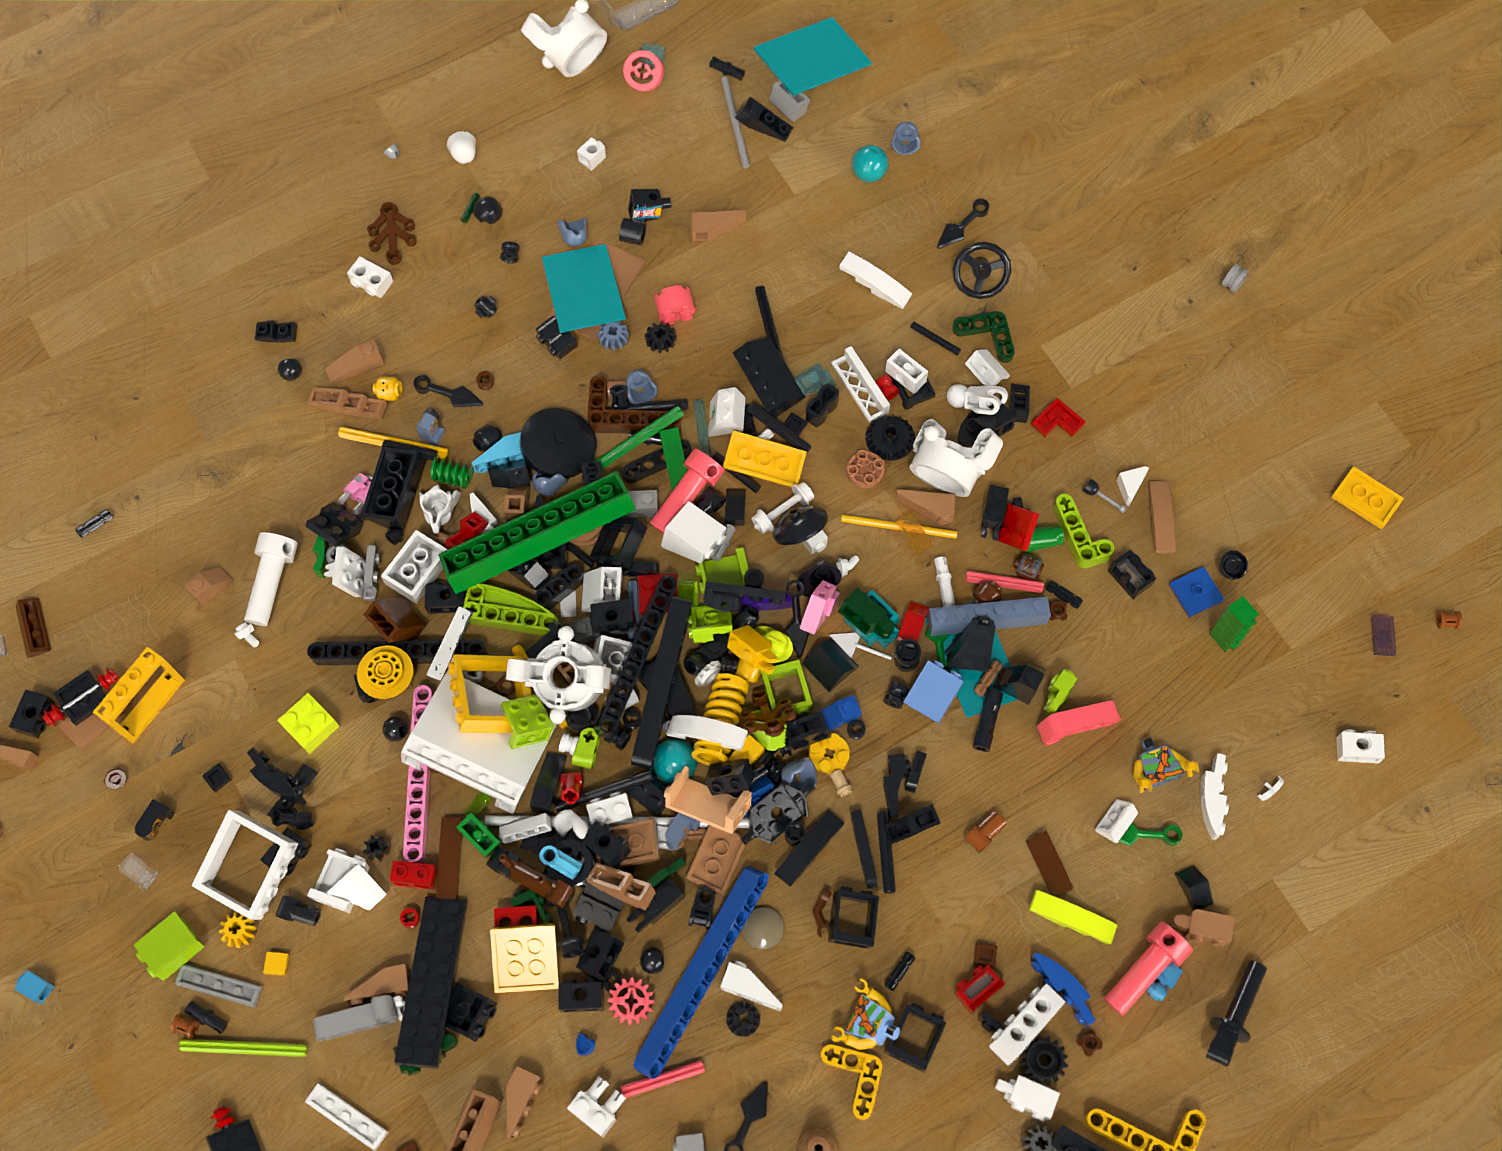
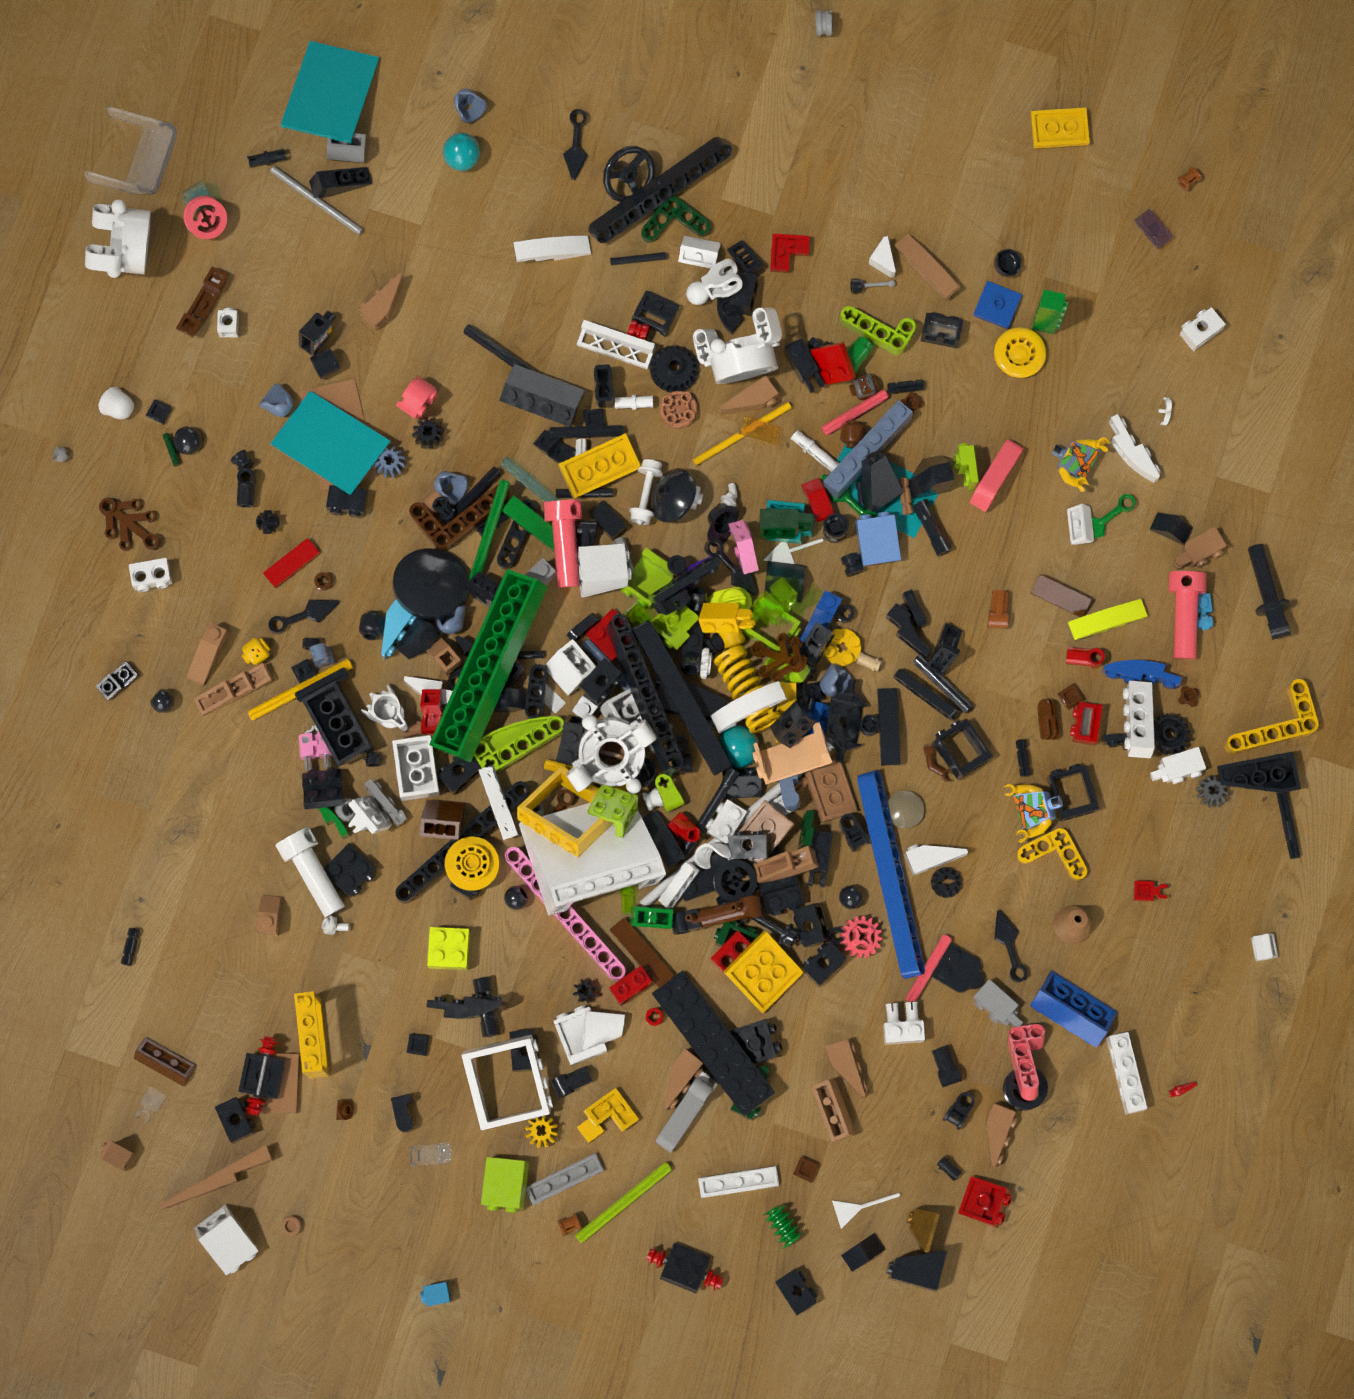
camera: 45 degrees left, 10 degrees up
black pin [184,1000,229,1034] -> none
black connector [271,807,314,830] -> none
green piece [430,457,473,489] -> none
medium azure piece [540,846,582,880] -> none
blue piece [576,1033,595,1056] -> none
black window [590,517,647,568] -> none
white slope [708,387,746,437] -> none
clear light blue slope [795,364,836,394] -> none
white brick [886,348,928,394] -> none
none -> black tile [146,399,172,425]
none -> reddish brown slope [176,266,229,338]
none -> black piece [237,468,256,508]
none -> red tile [263,538,320,588]
none -> black tile [291,659,316,684]
none -> black plate [323,843,377,898]
none -> yellow plate [584,1088,639,1132]
none -> black beam [588,137,732,243]
none -> white pin [615,395,653,410]
none -> clear neon green piece [752,577,798,627]
none -> black plate [931,943,984,993]
none -> yellow wheel [994,327,1046,378]
none -> reddish brown arm [1037,699,1059,740]
none -> red piece [1066,647,1105,669]

